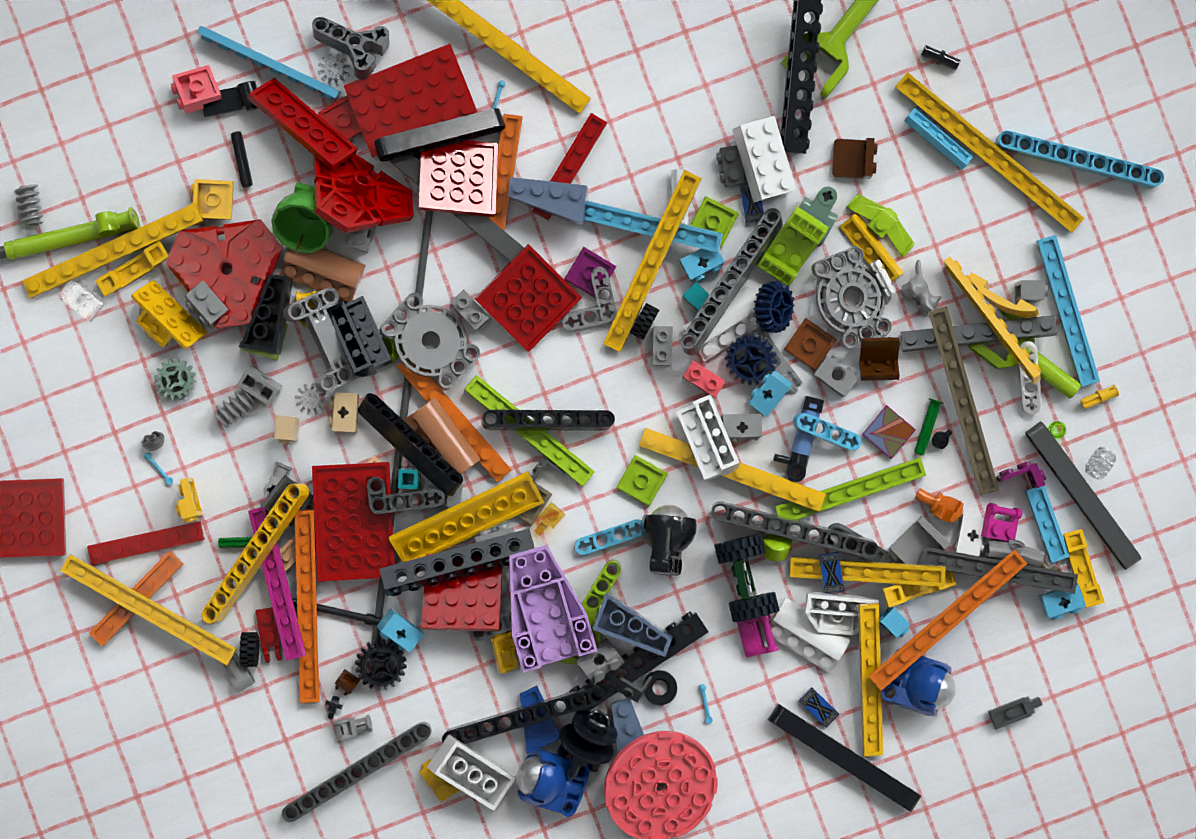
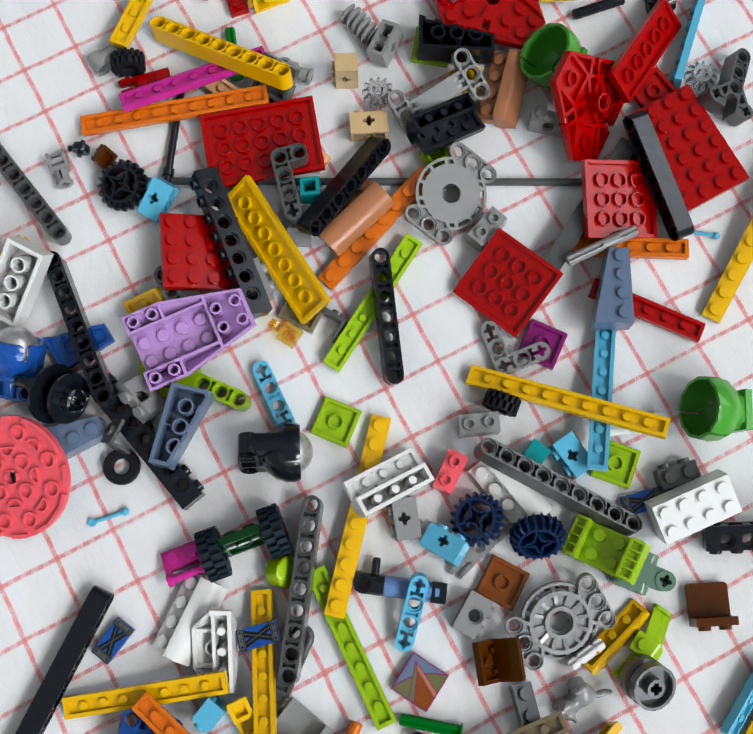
camera: 90 degrees right, 10 degrees down
none -> light grey axle [565,225,638,266]
none -> dark grey wheel [619,654,676,711]
none -> bright green plate [679,376,753,442]

